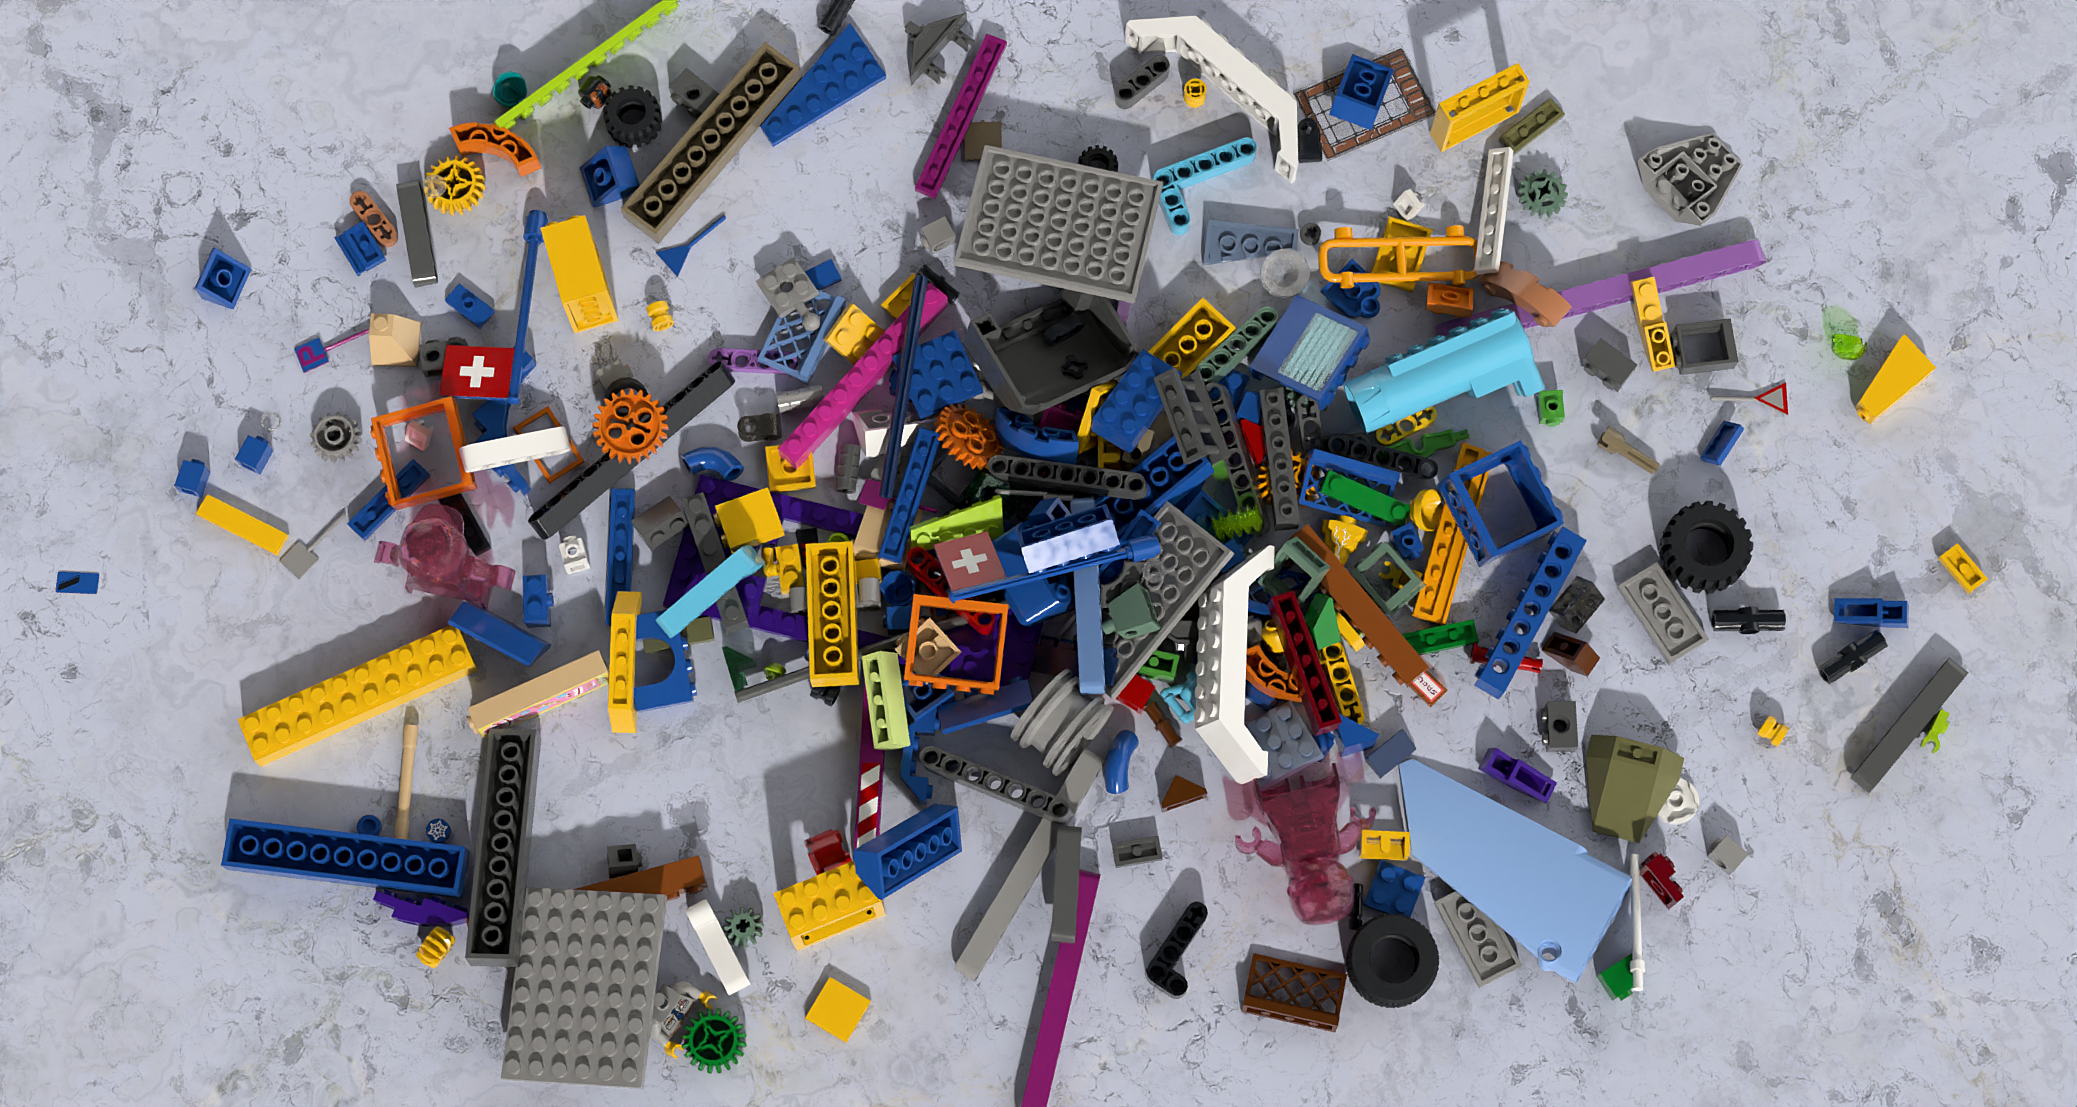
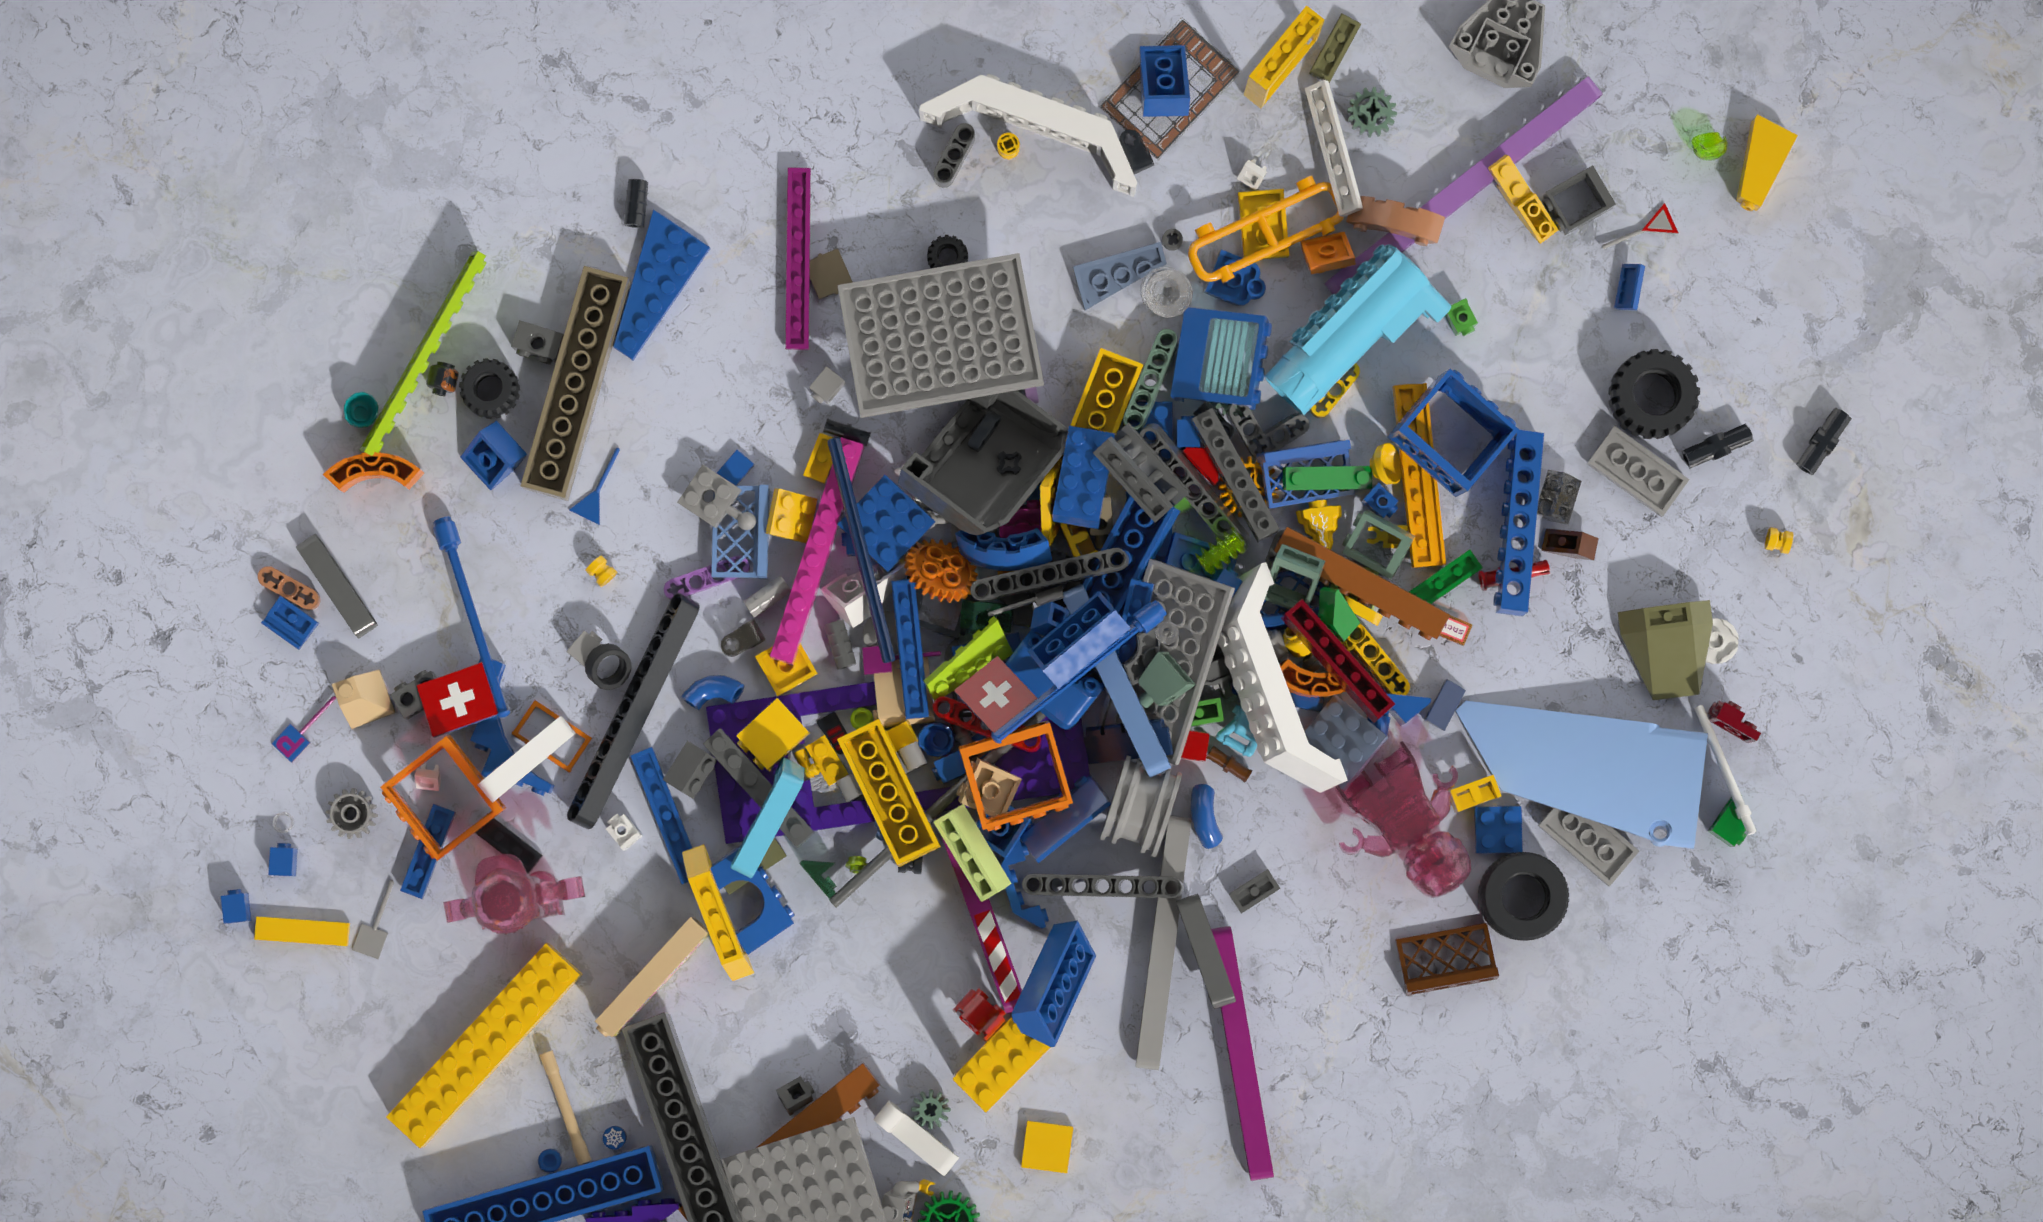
camera: 25 degrees left, 10 degrees up
blue sticker [56,572,99,594] -> none
blue slope [194,247,251,309] -> none
clear plate [423,175,446,197] -> none
yellow gear [424,155,486,216] -> none
blue plate [445,283,495,329] -> none
blue slope [448,601,551,667] -> none
blue brick [523,574,554,628] -> none
yellow window [540,215,618,333] -> none
orange gear [592,389,669,464] -> none
dark grey connector [905,12,975,86] -> none
black beam [1146,902,1208,999] -> none
medium azure beam [1153,137,1257,235] -> none
reddish brown slope [1161,775,1208,813] -> none
black beam [1325,434,1438,479] -> none
black axle [1349,883,1363,930] -> none
bright green piece [1376,429,1470,462] -> none
dark purple slope [1478,748,1557,803] -> none
dark grey brick [1541,701,1578,752] -> none
dark grey brick [1581,338,1638,392] -> none
dark tan piece [1596,426,1660,474] -> none
light grey brick [1707,835,1749,875] -> none
blue slope [1834,598,1909,628] -> none
dark grey beam [1850,658,1969,793] -> none
lime plate [1920,709,1950,754] -> none
yellow plate [1938,543,1988,595] -> none

